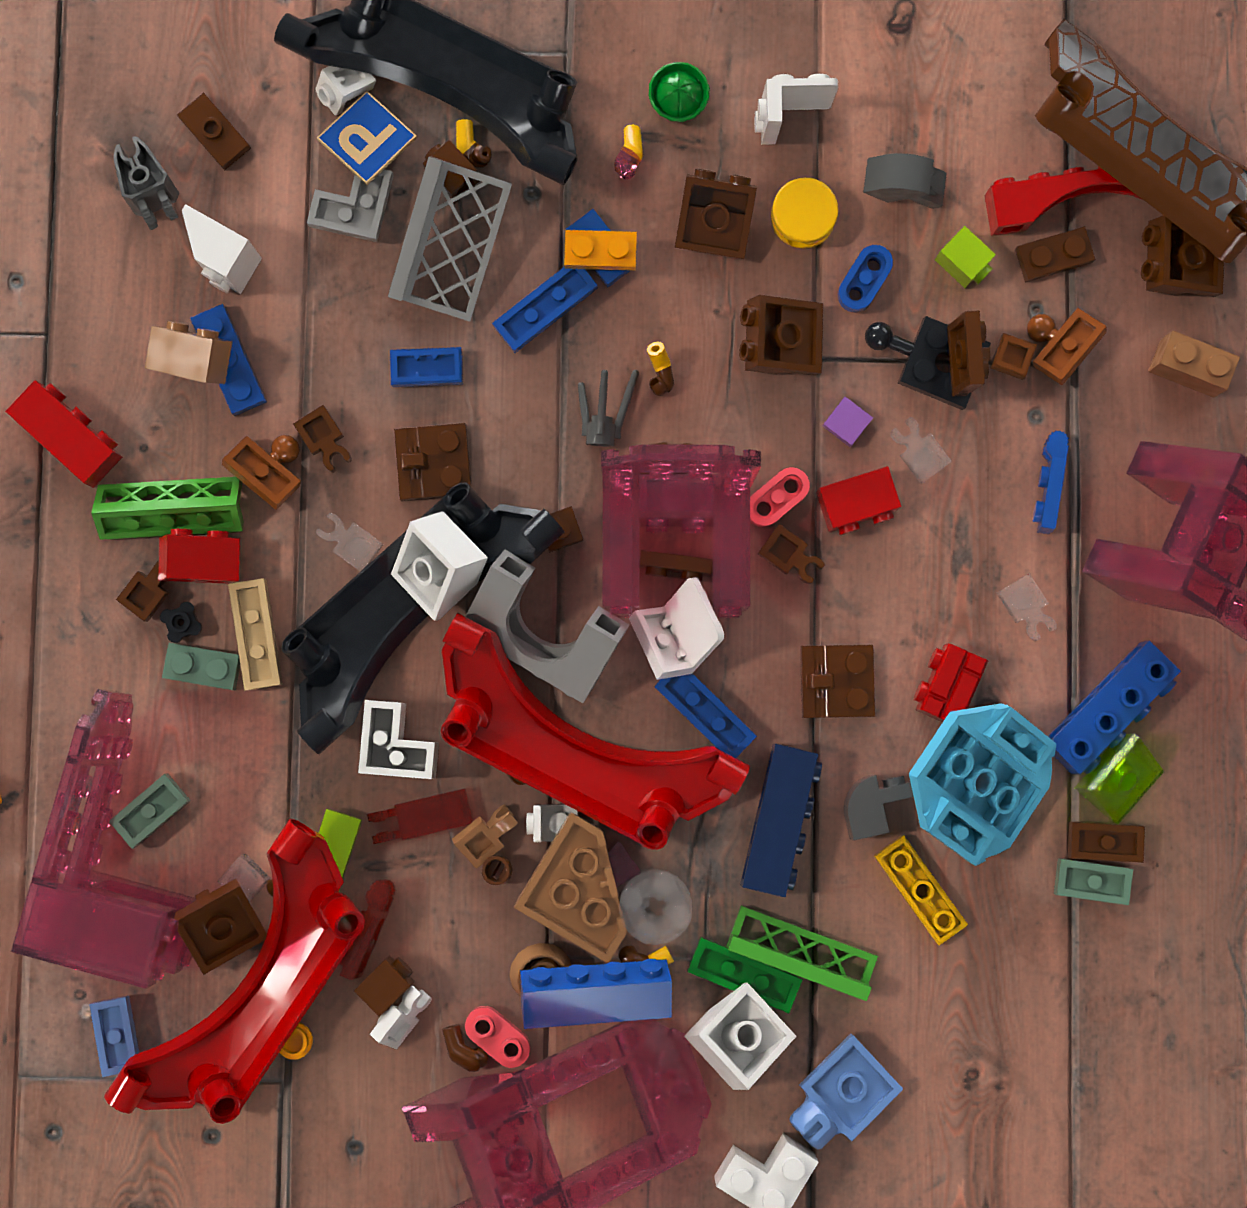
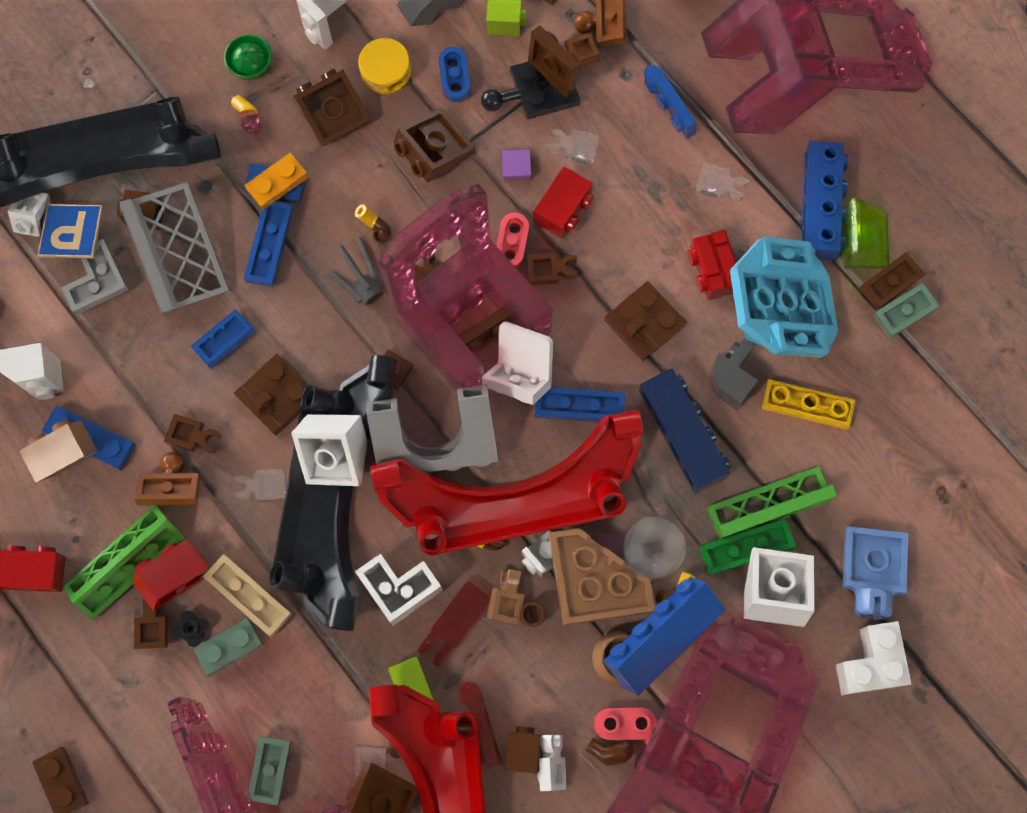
camera: 35 degrees left, 10 degrees down
arm [456,119,492,168] -> none

